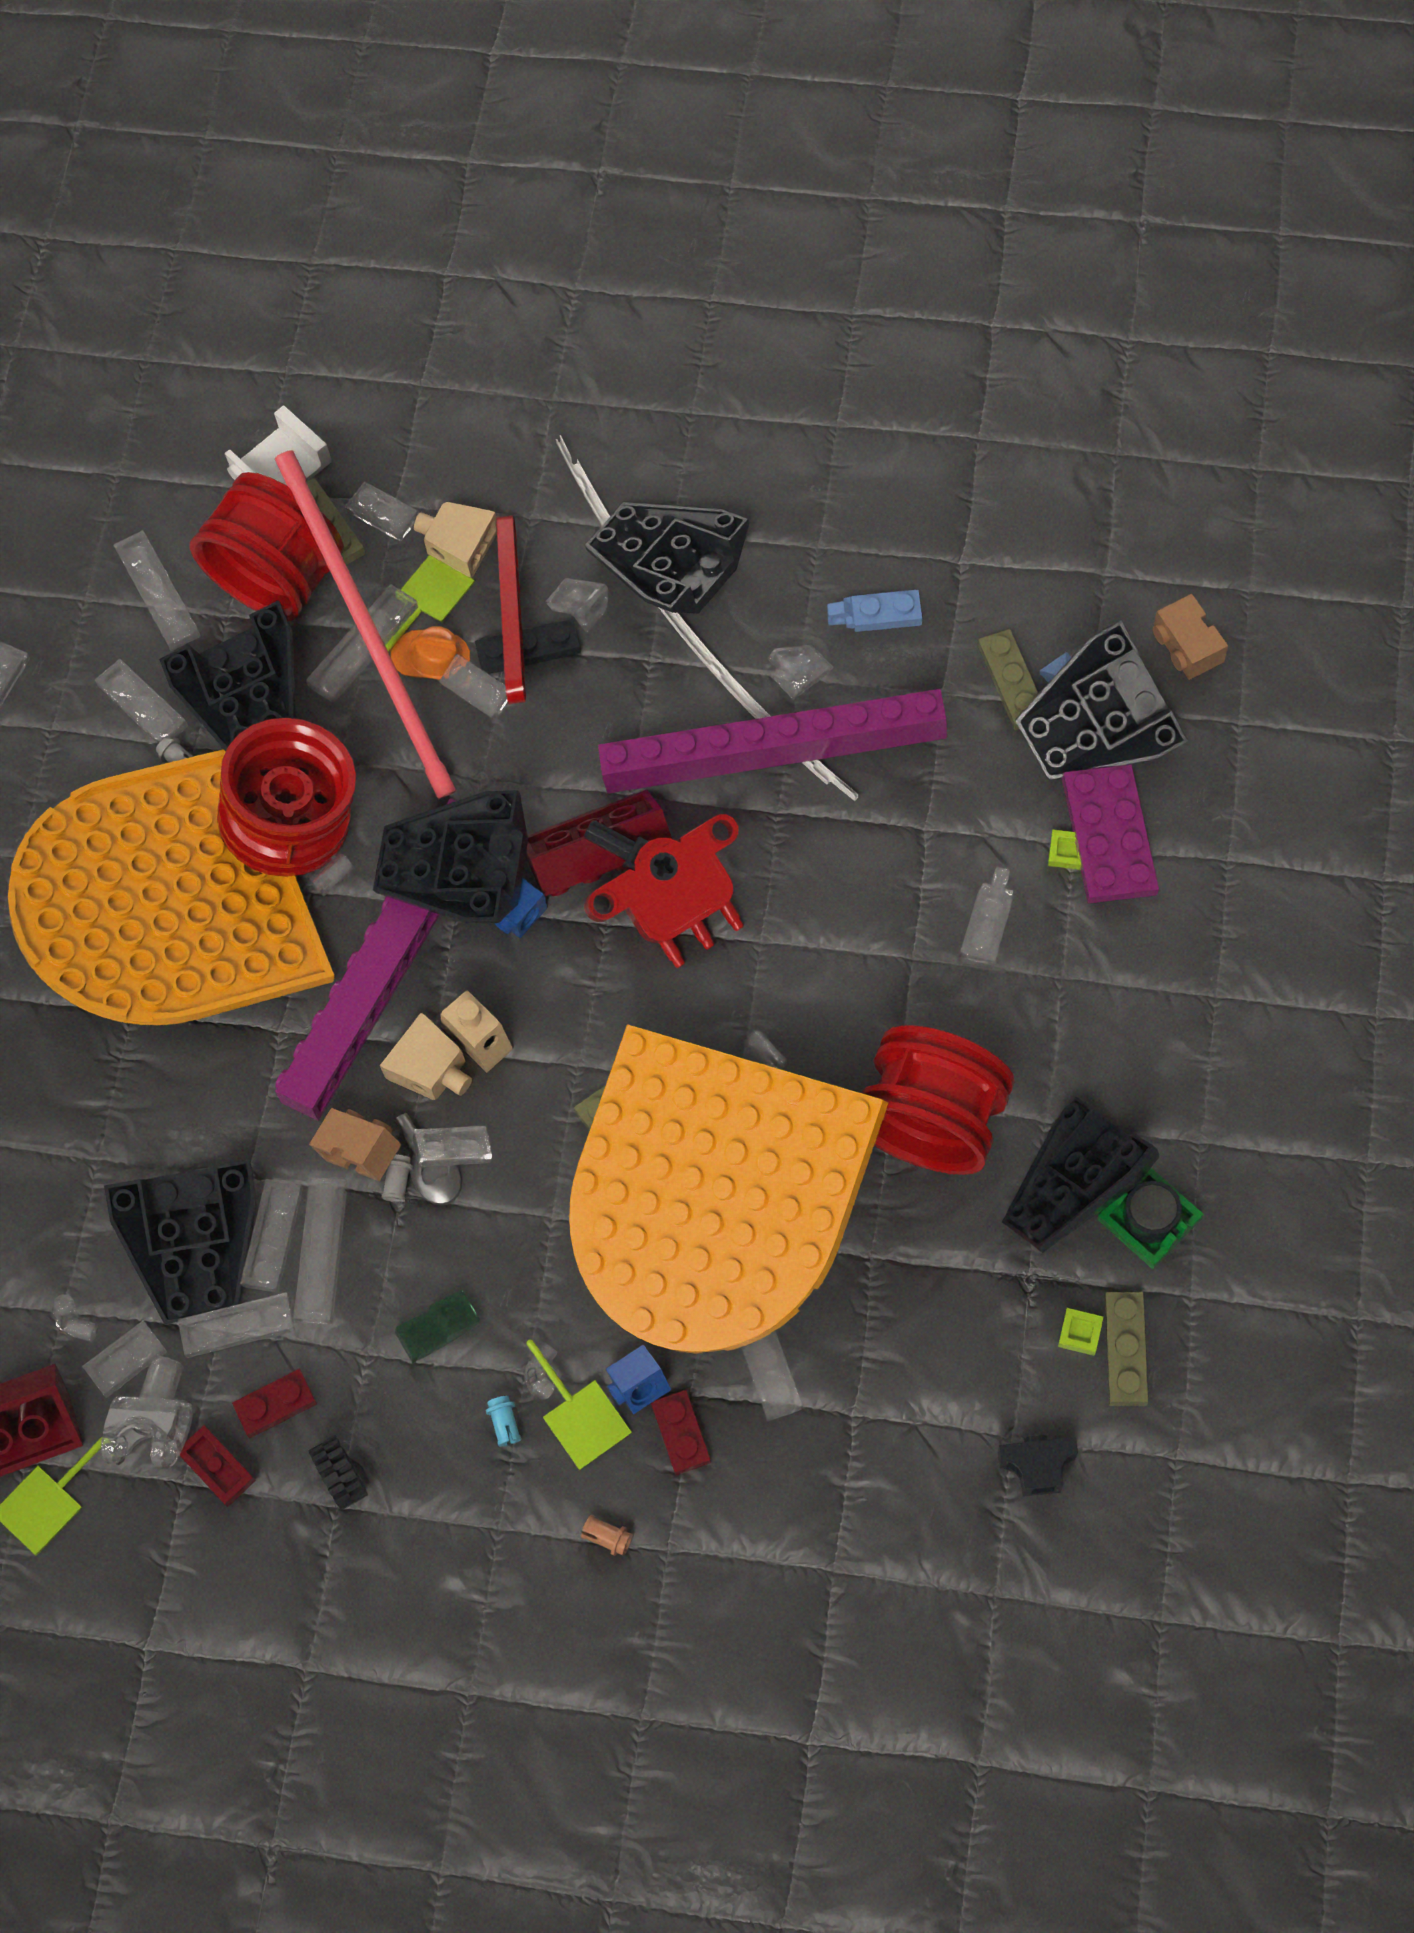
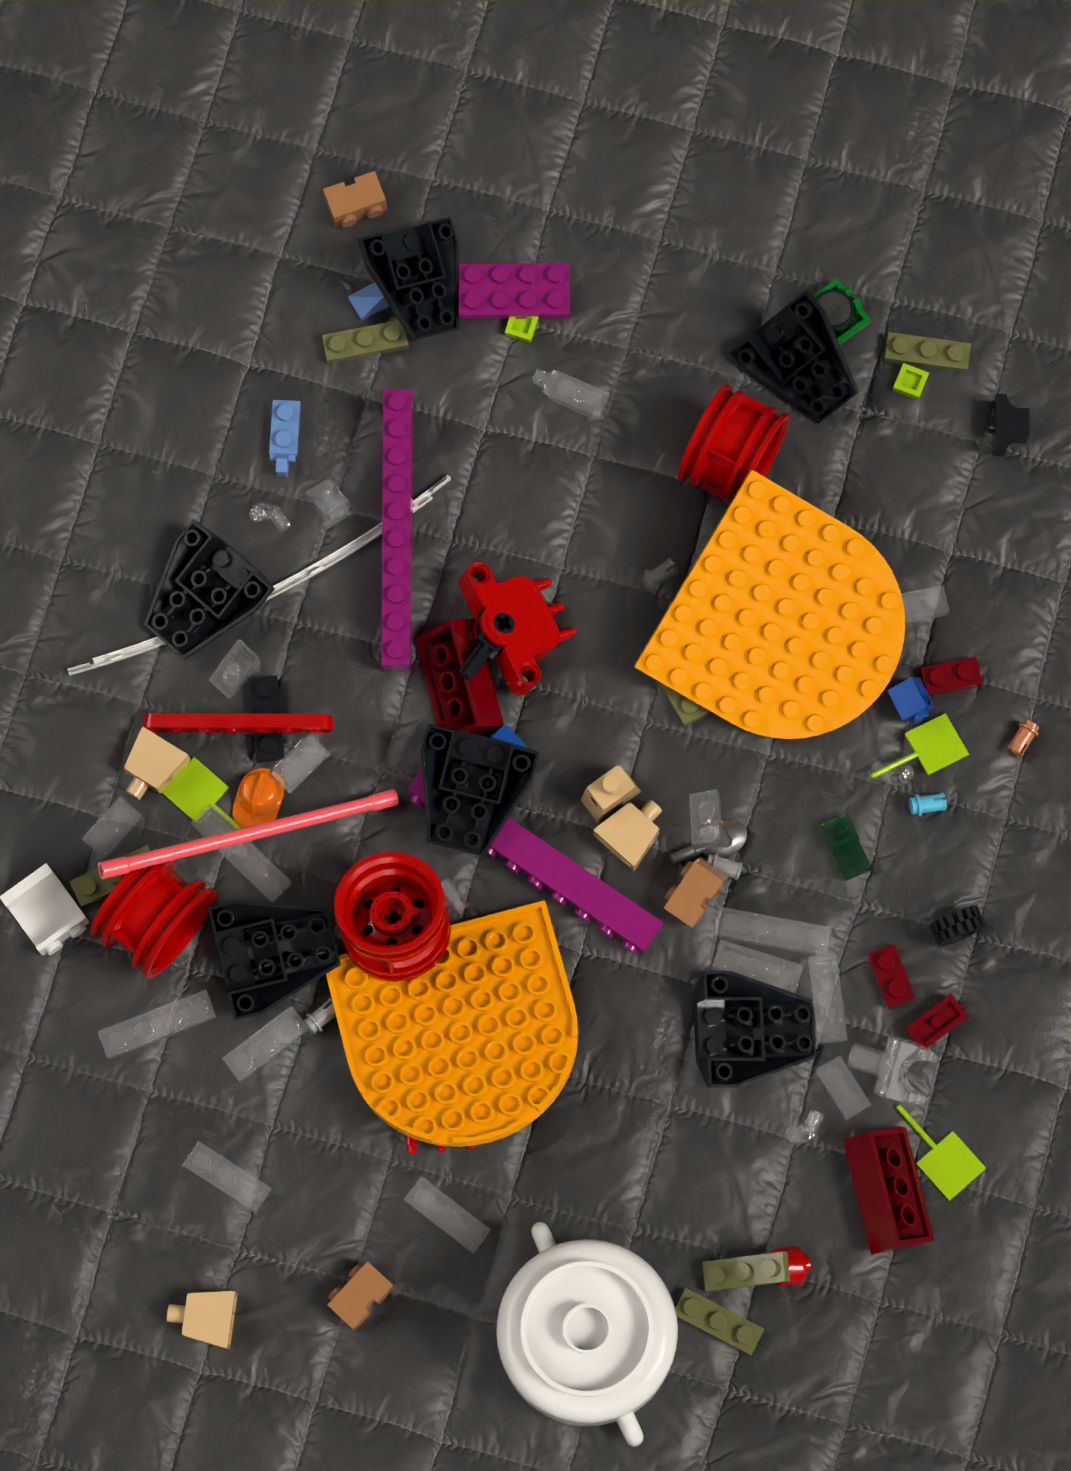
camera: 85 degrees left, 10 degrees up
none -> clear arm [249,502,291,532]

